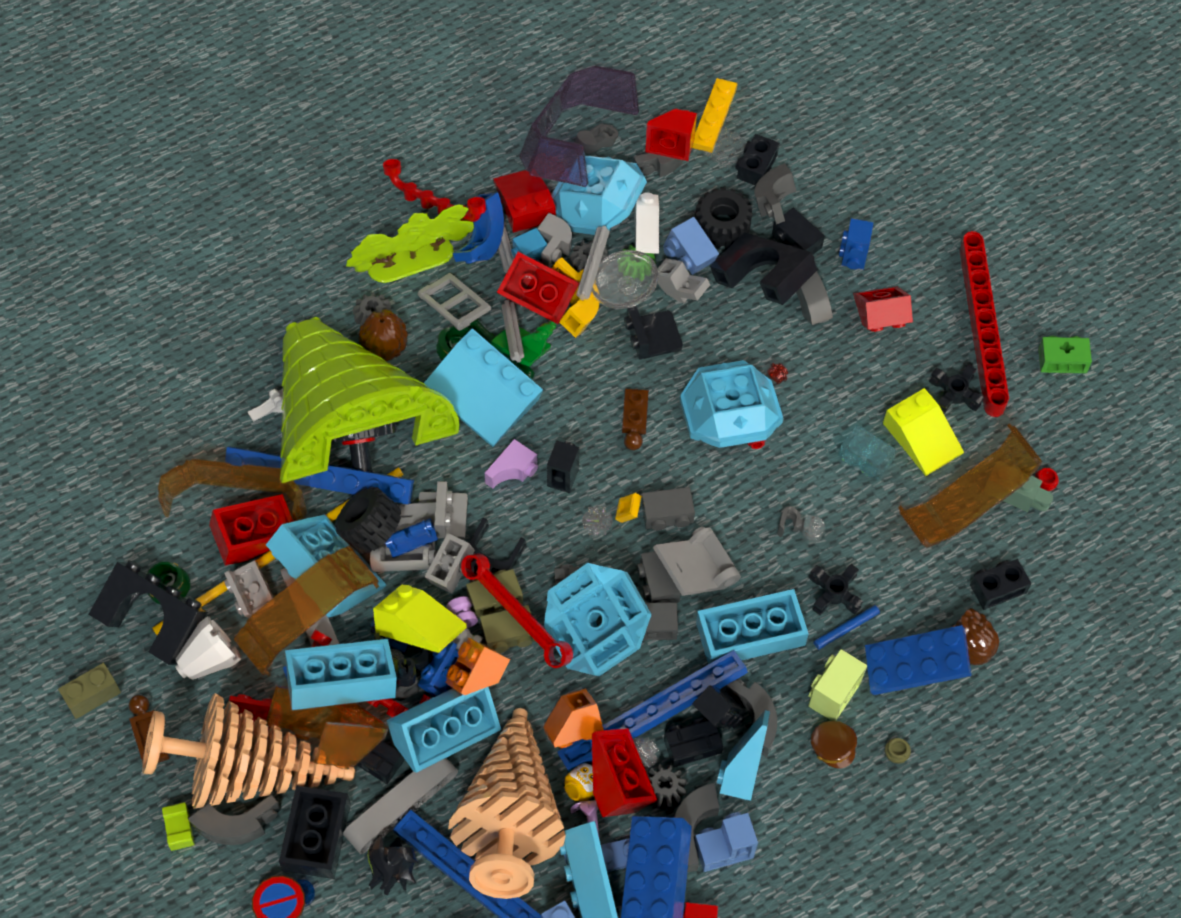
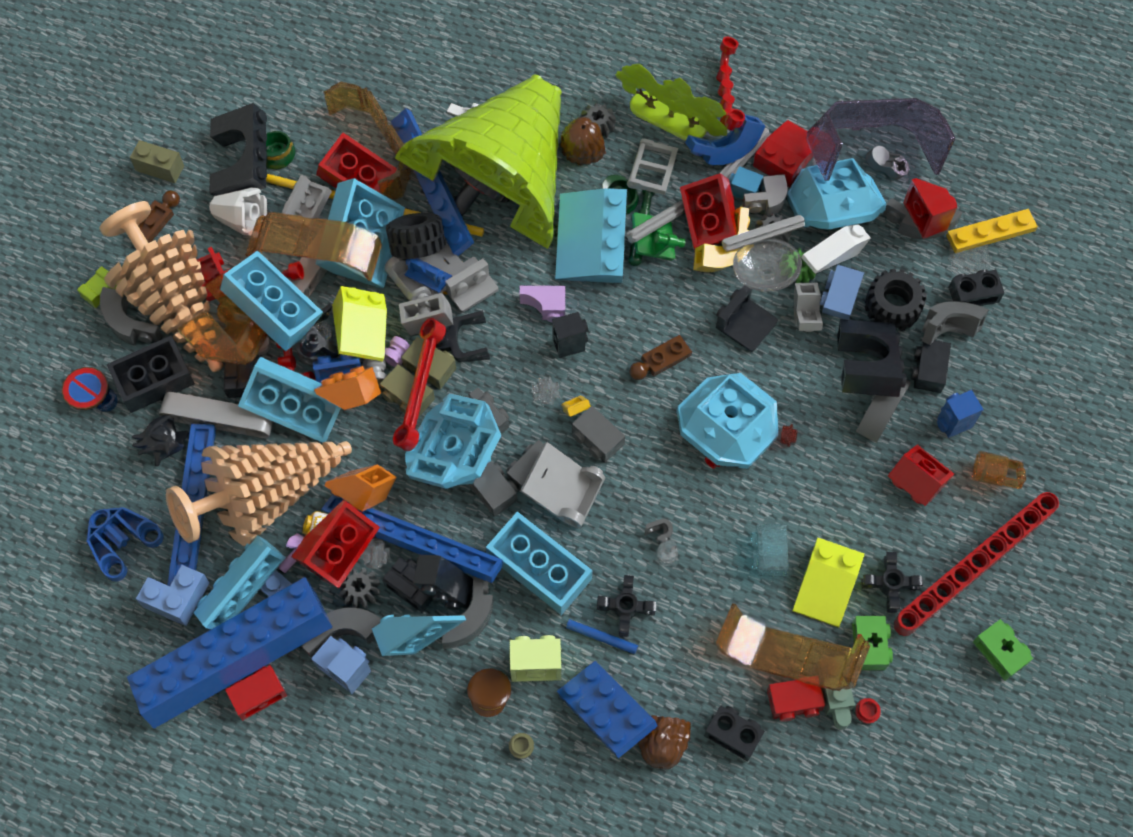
camera: 55 degrees right, 5 degrees up
none -> red brick [767,676,825,722]
none -> bright green brick [852,616,893,670]
none -> clear orange piece [972,451,1026,489]

